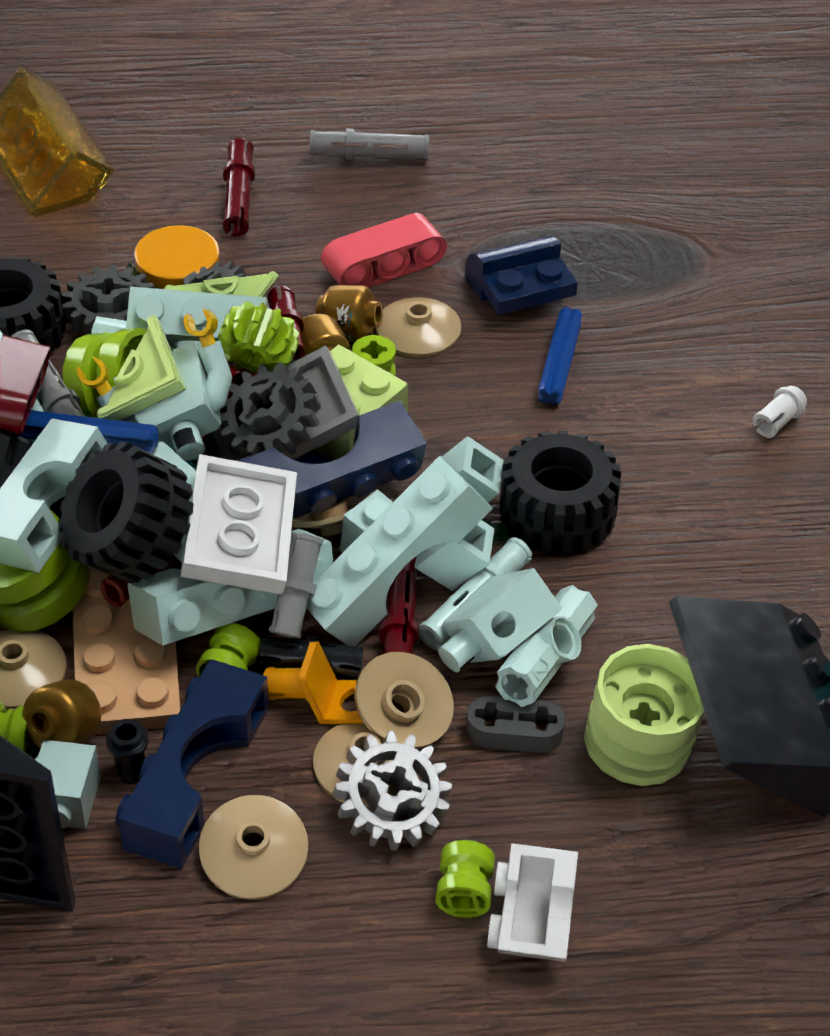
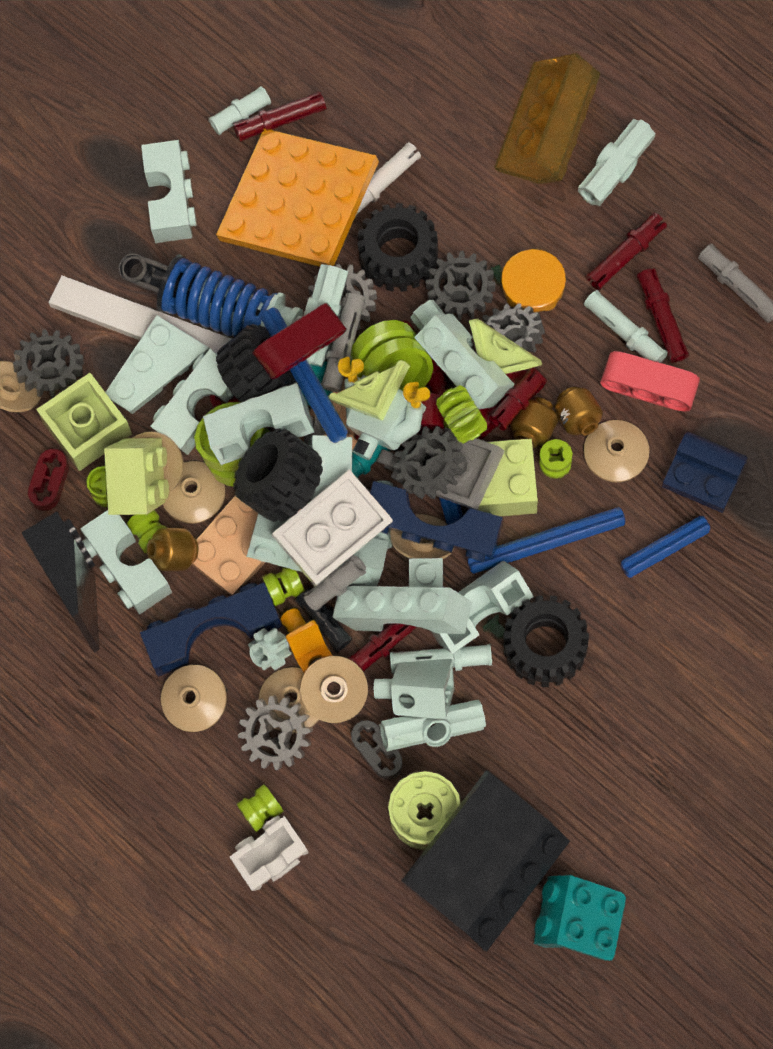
camera: 55 degrees right, 25 degrees up
black pin [106,719,149,784] -> none
white pin [752,386,807,438] -> none
none -> light aqua gear [248,628,291,670]
none -> blue axle [467,507,625,574]
none -> light aqua piece [578,119,655,206]
none -> light aqua pin [584,290,668,363]
none -> dark red pin [636,268,690,363]

